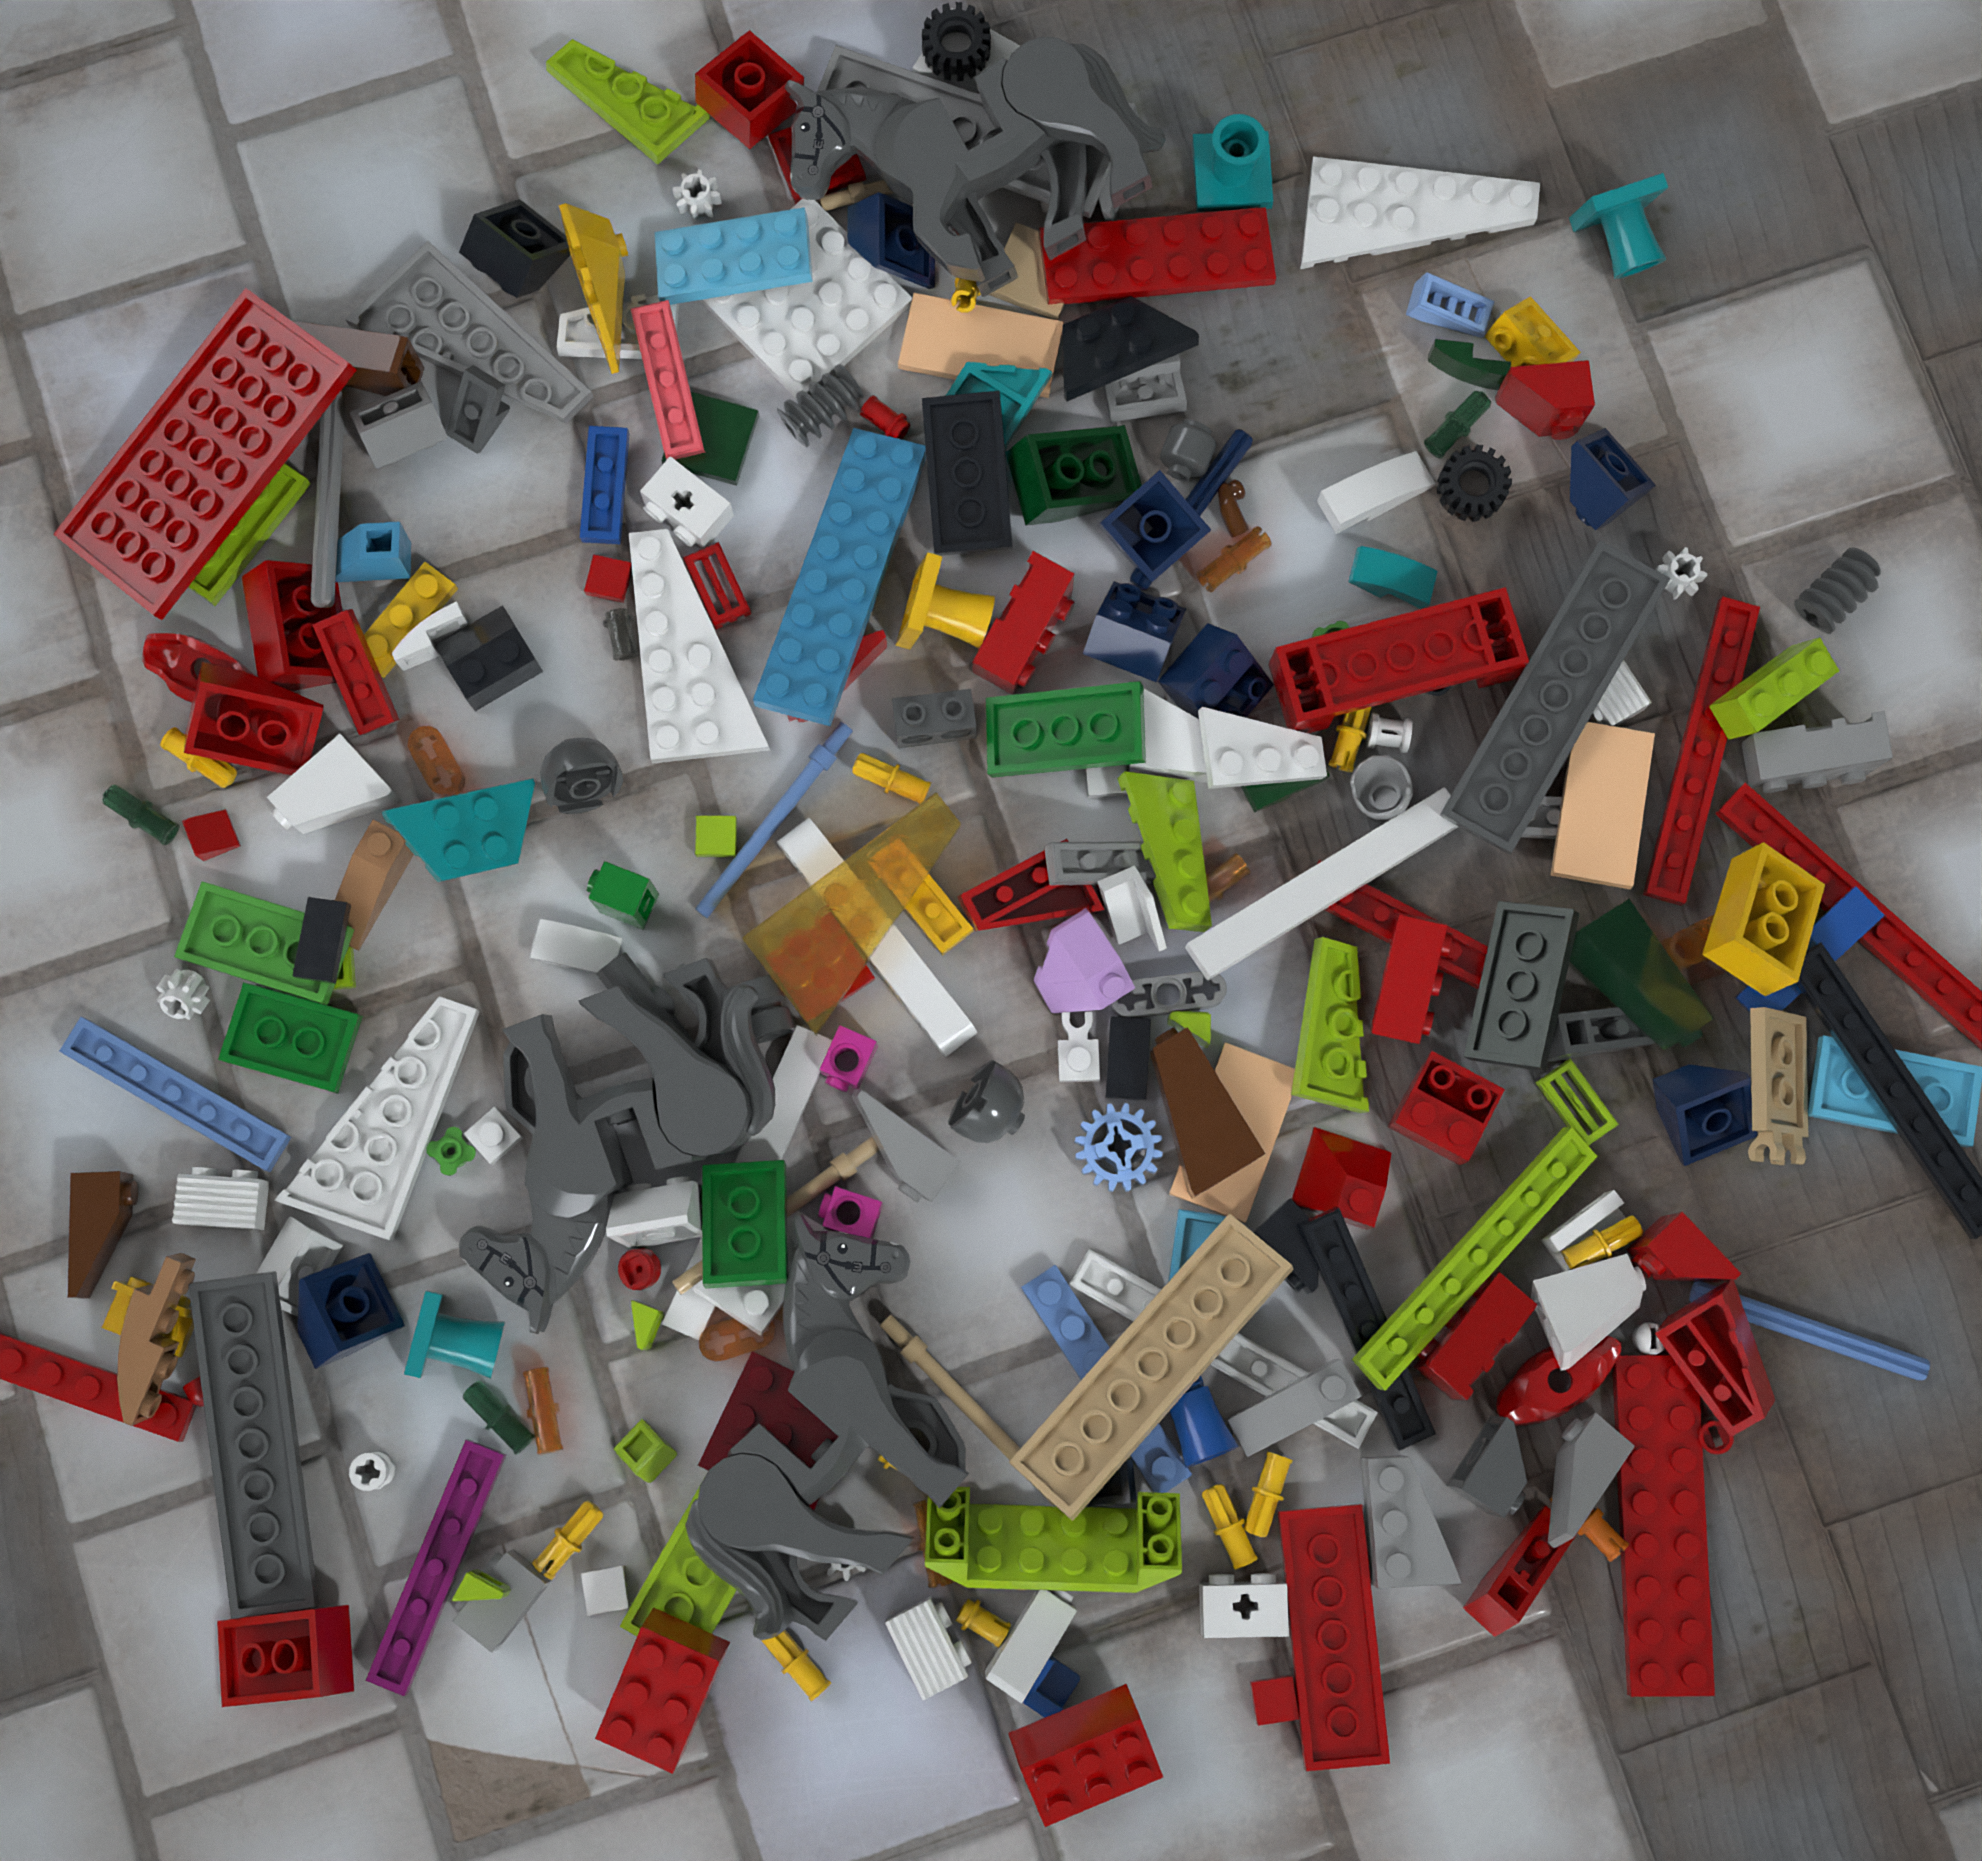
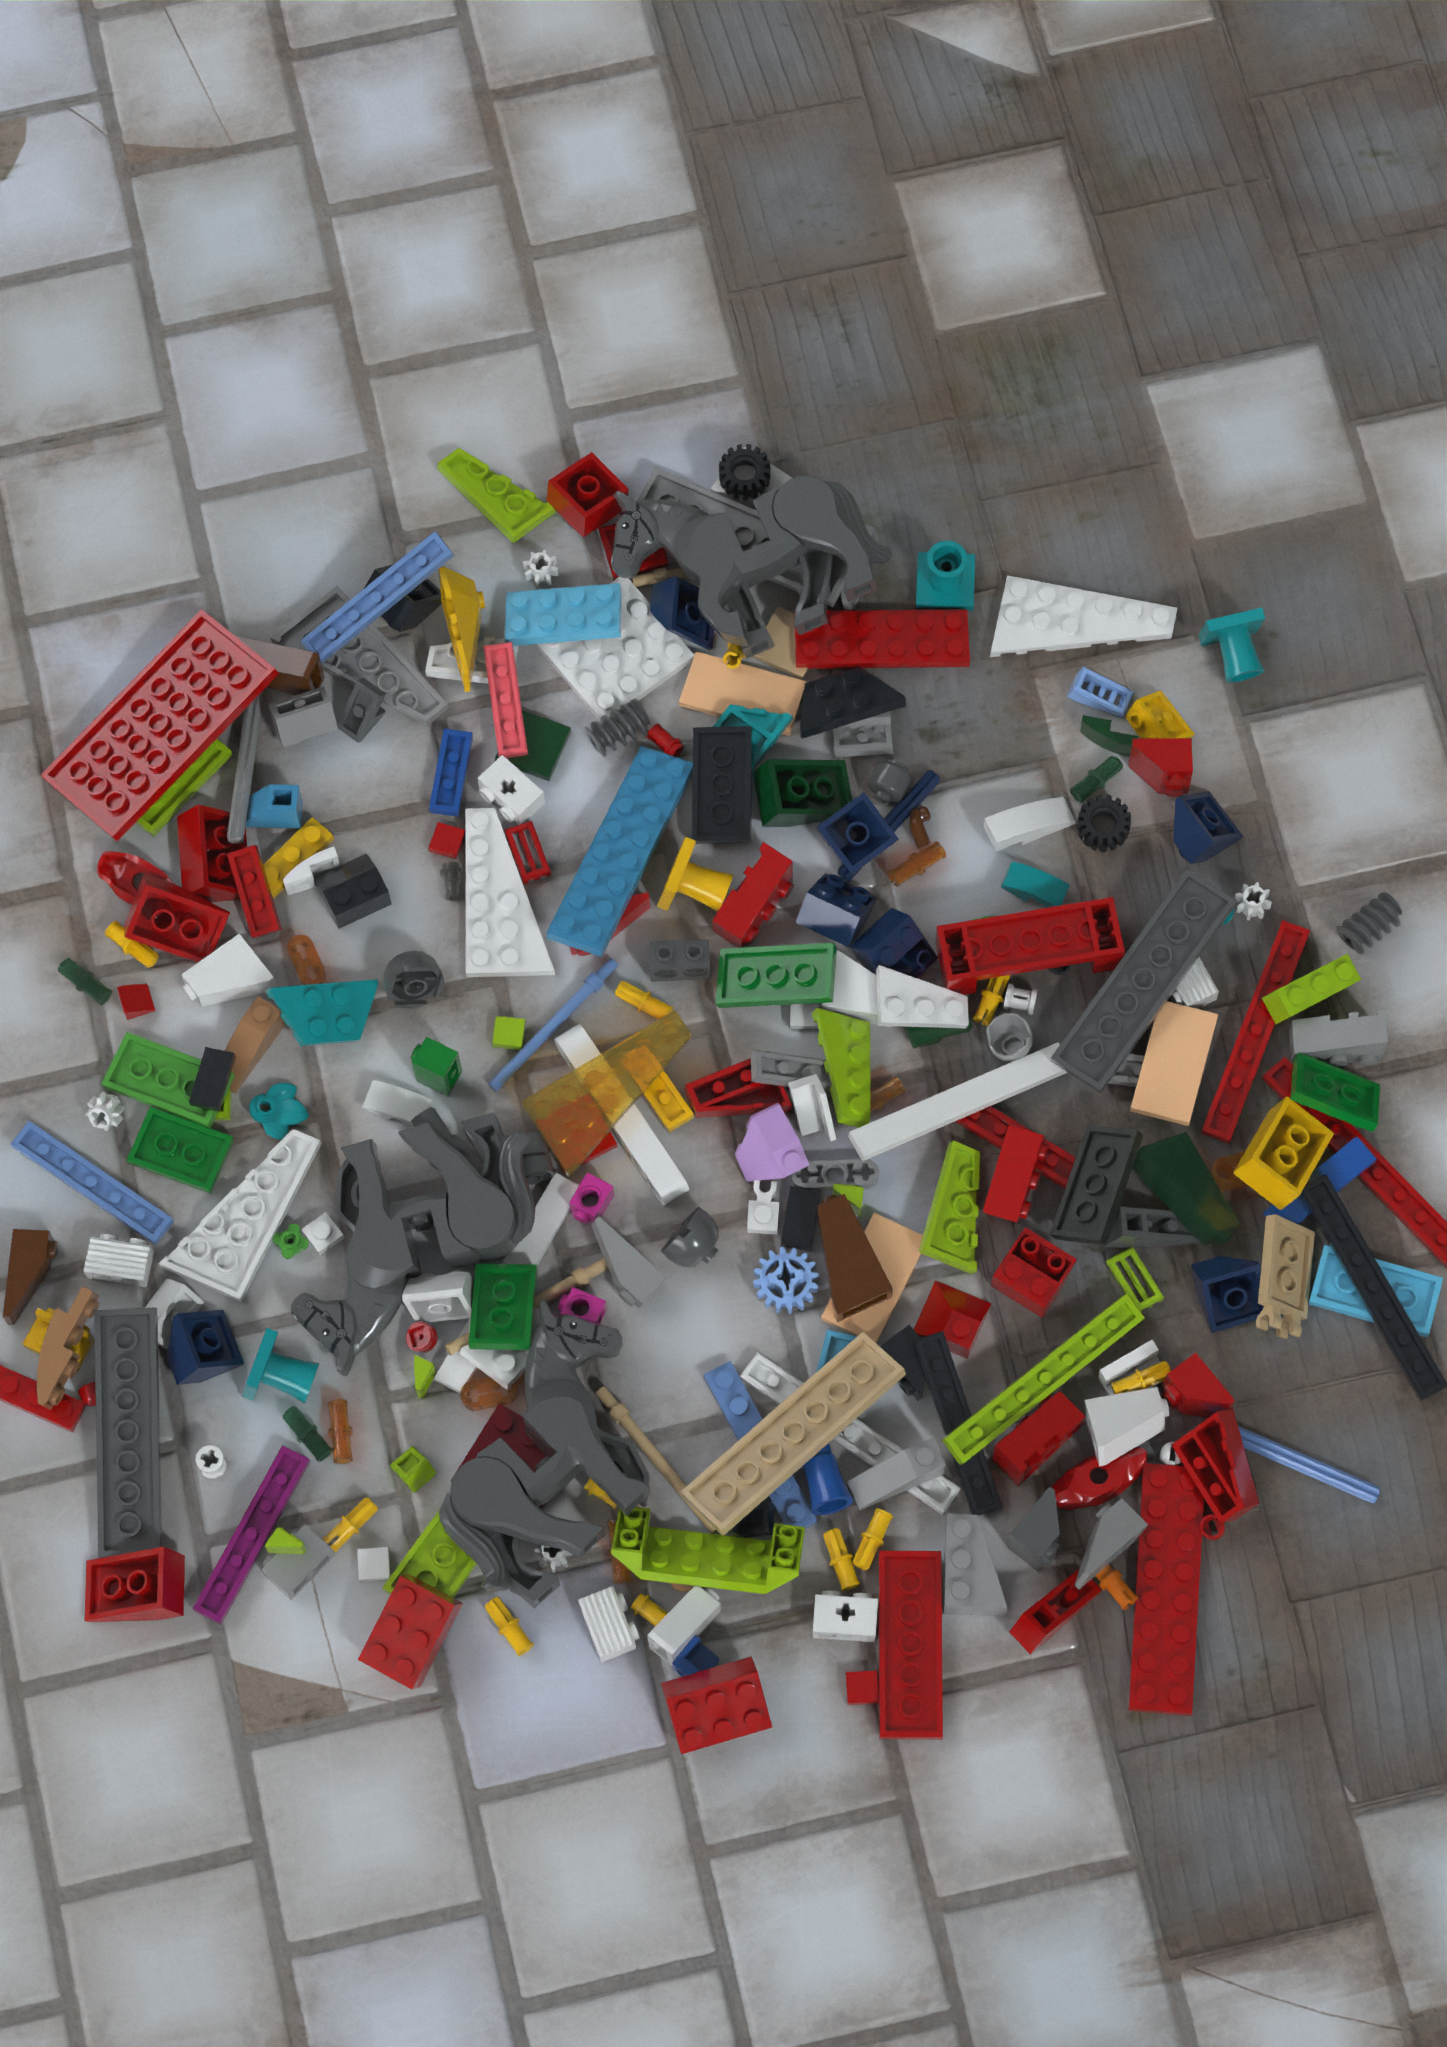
camera: 10 degrees right, 10 degrees down
none -> teal plate [249,1083,309,1140]
none -> medium blue plate [300,531,455,664]
none -> green plate [1290,1052,1380,1132]

